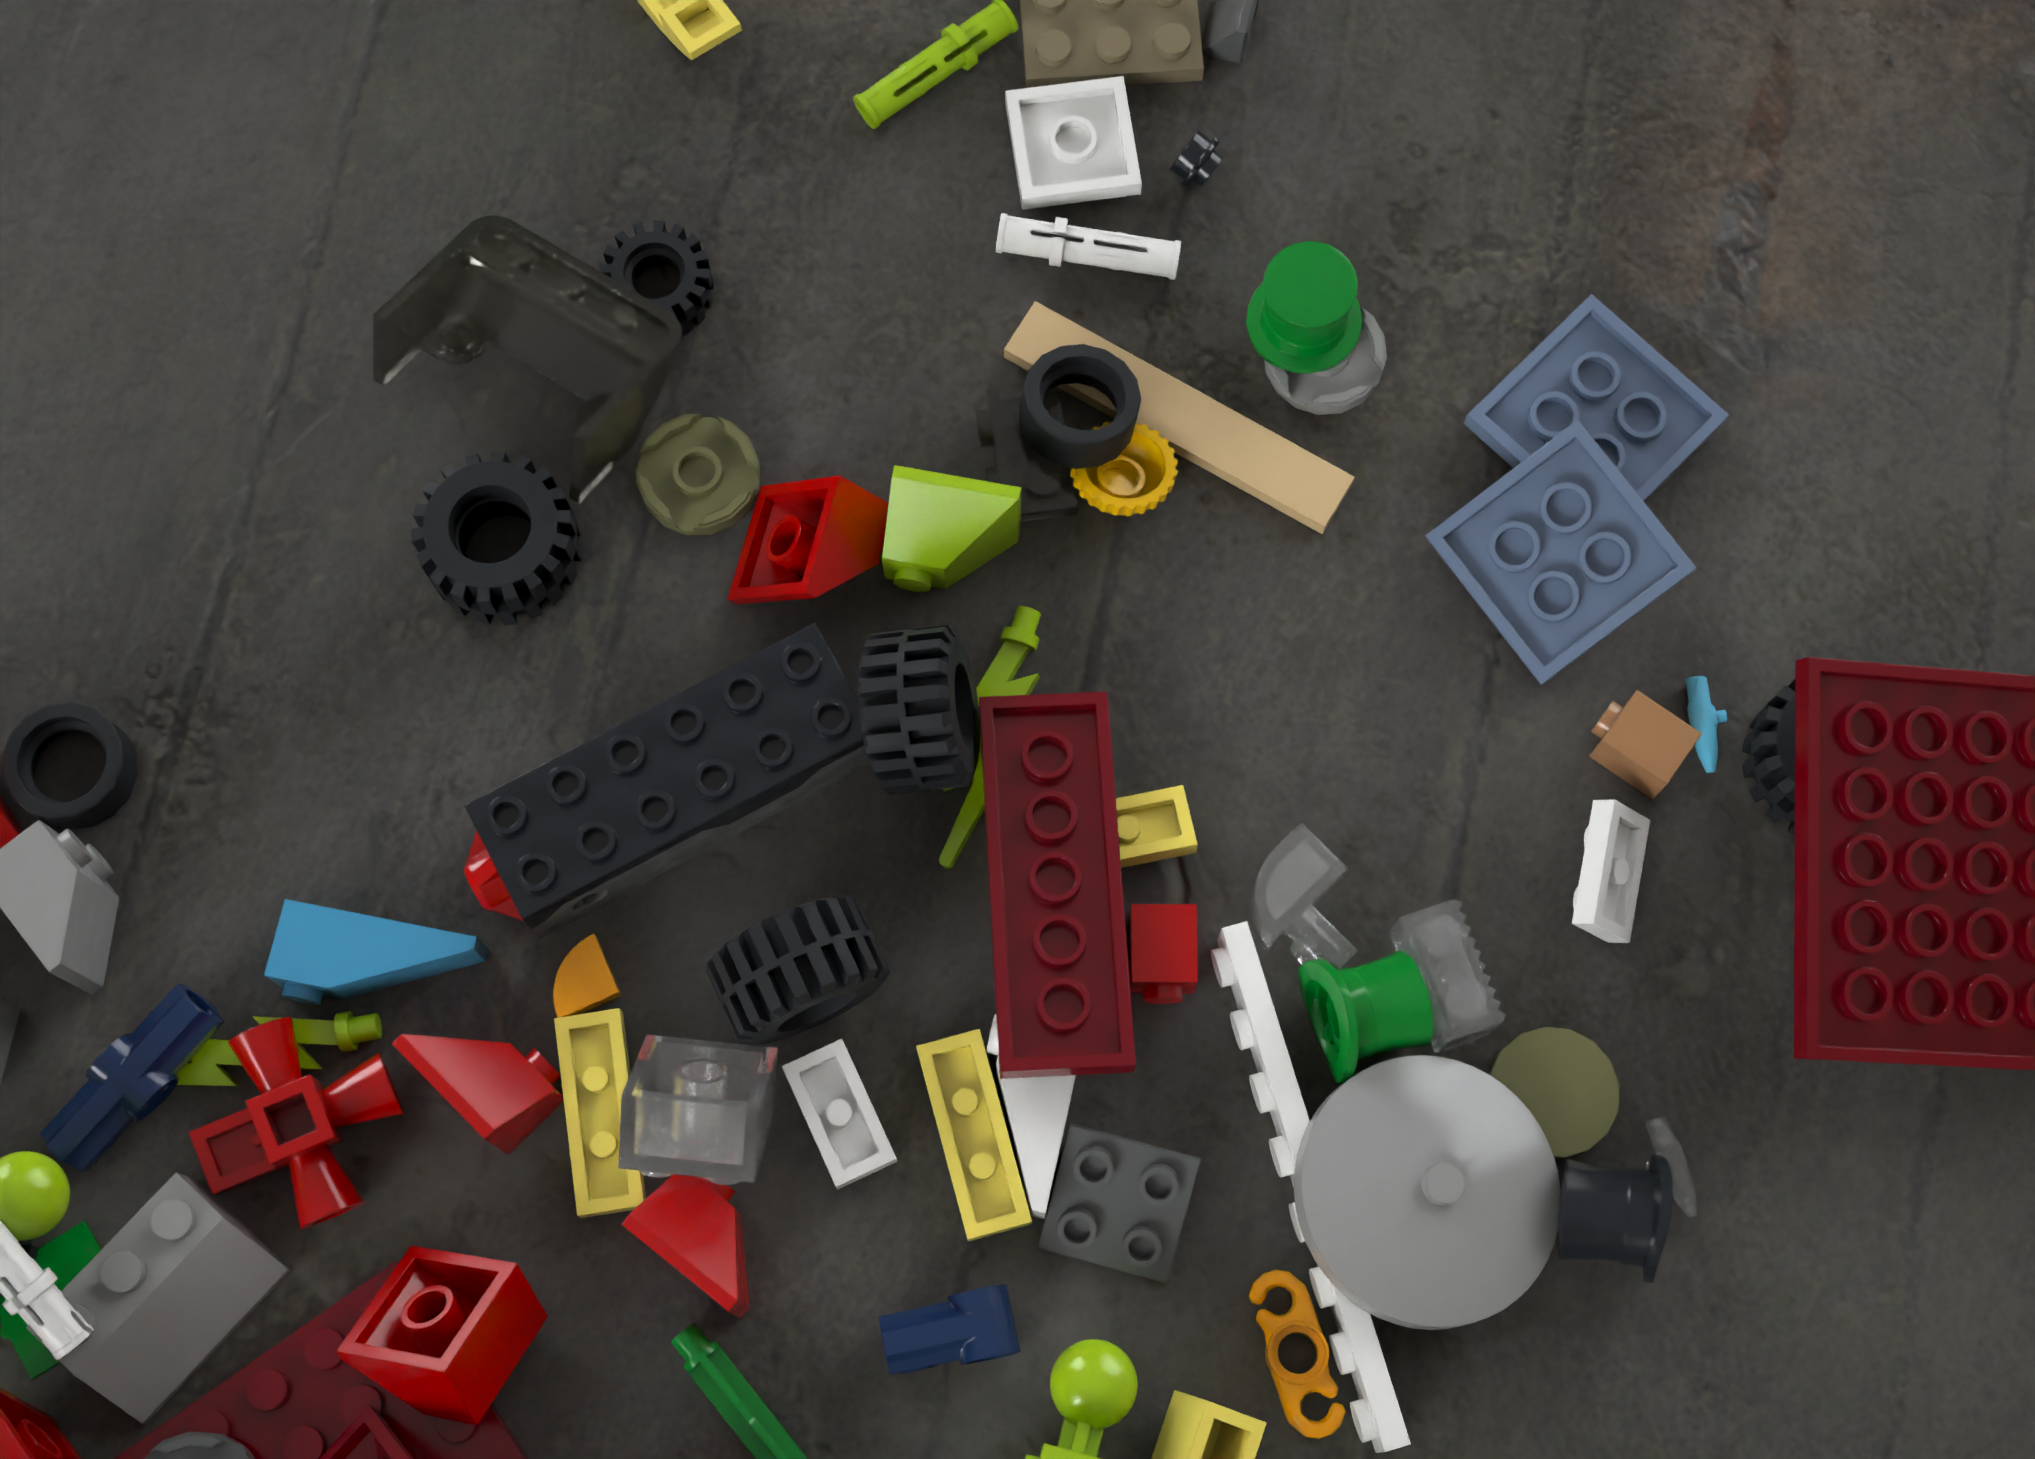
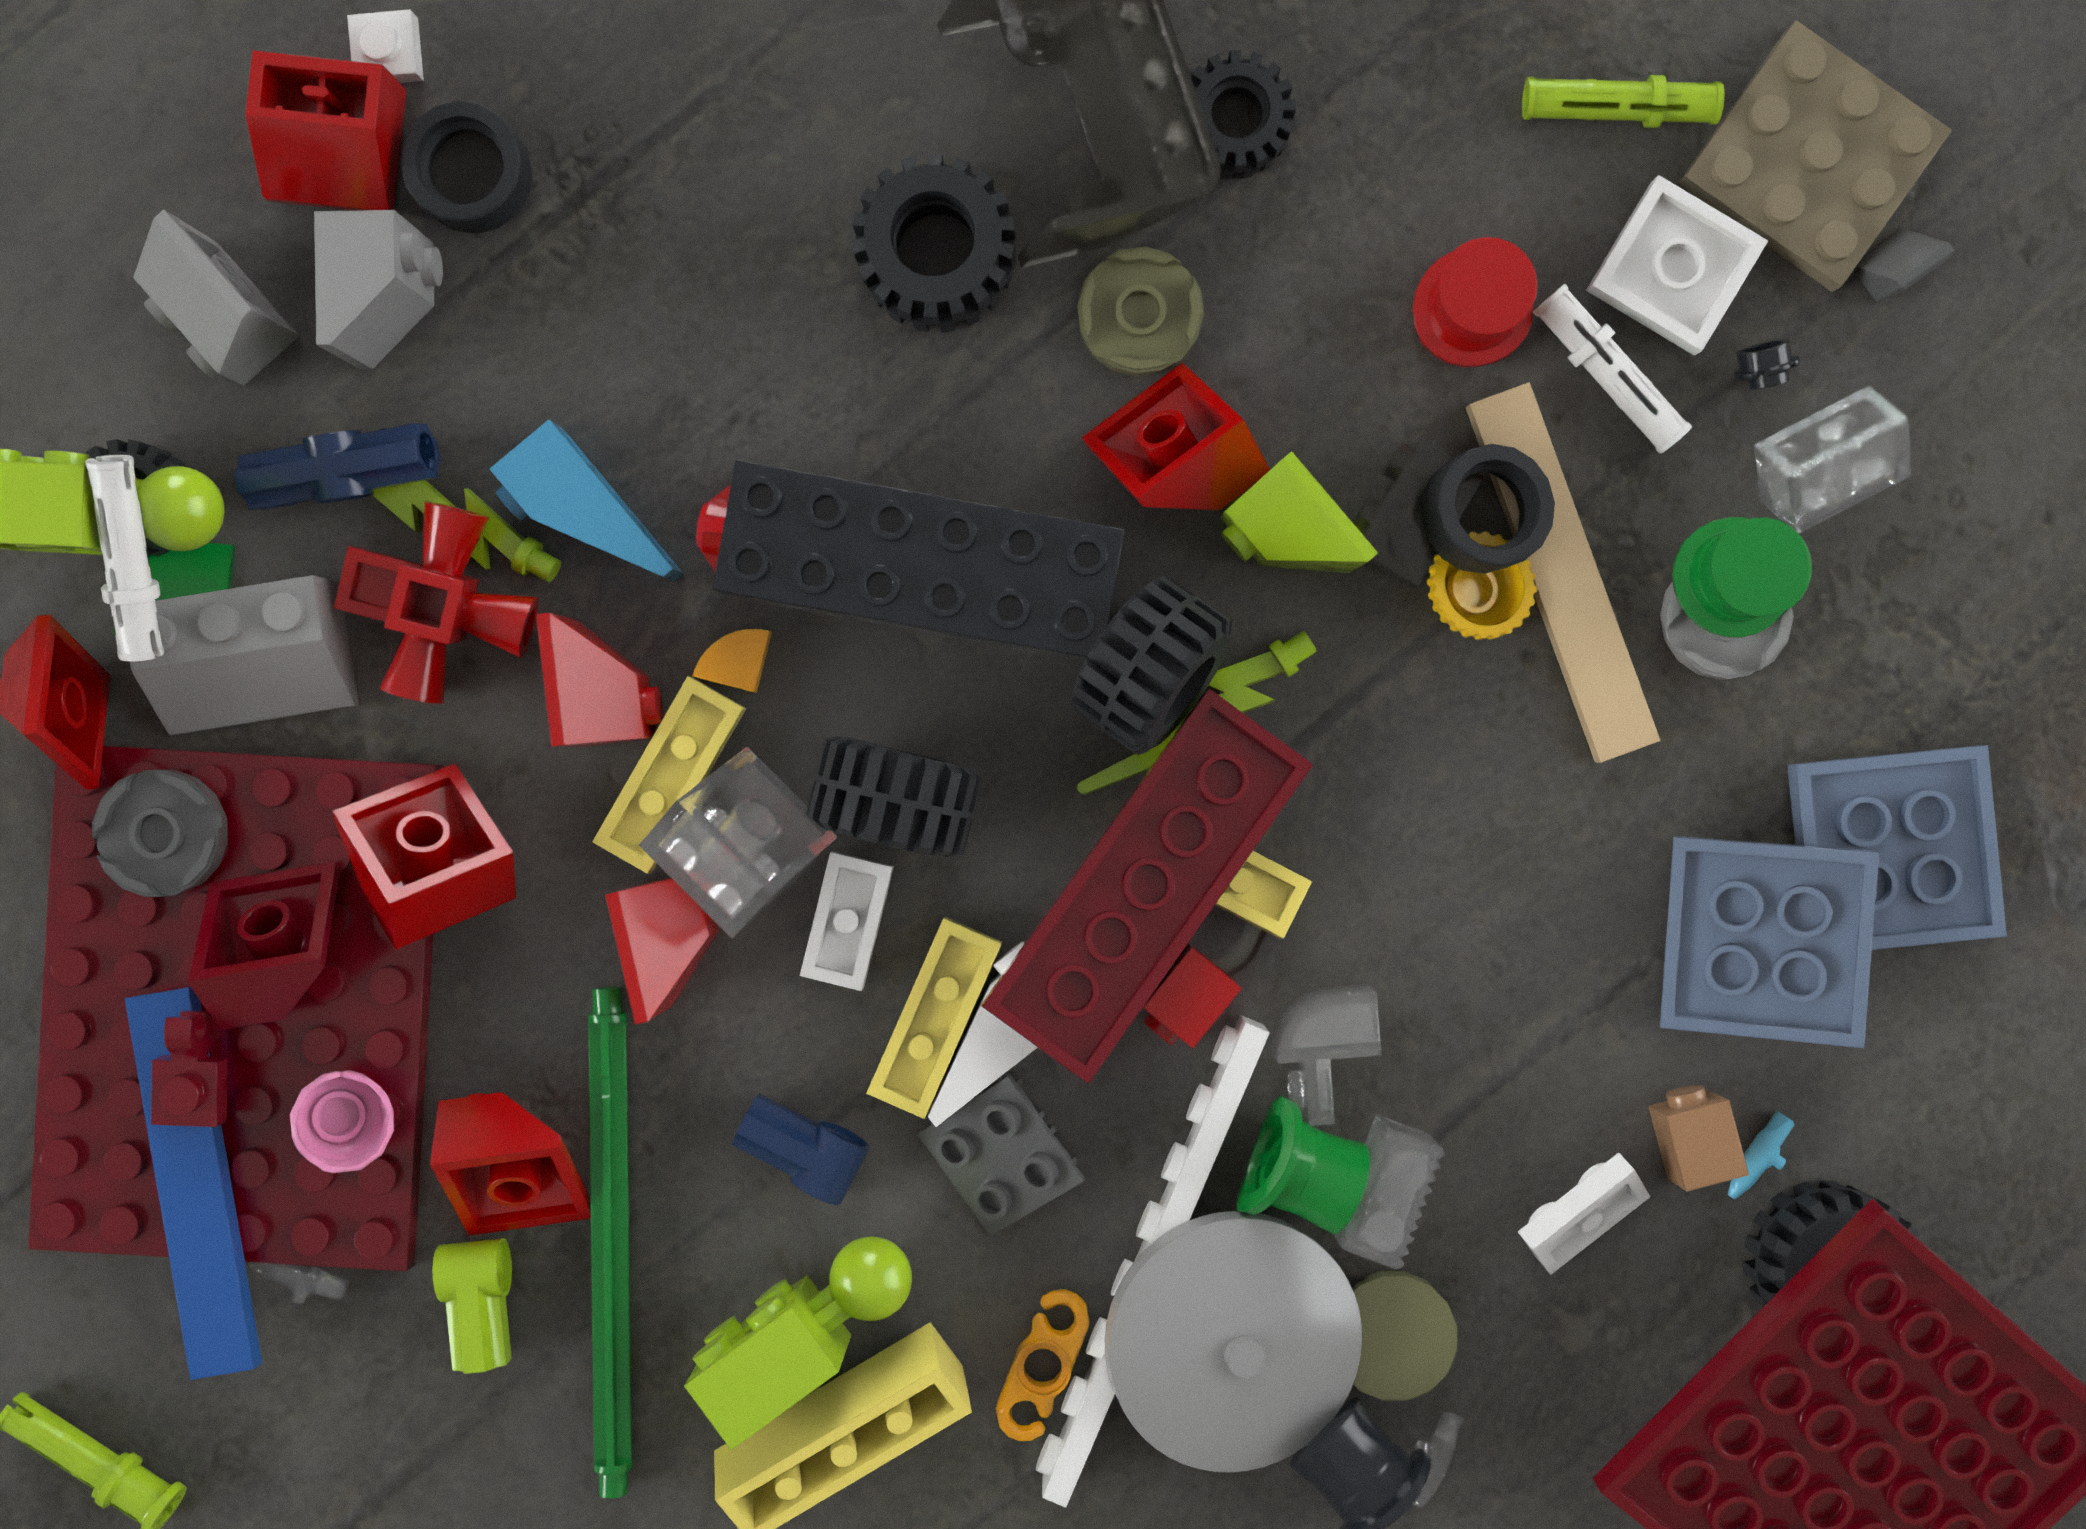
camera: 45 degrees right, 15 degrees up
none -> red piece [1412,237,1538,368]
none -> clear brick [1754,386,1911,534]

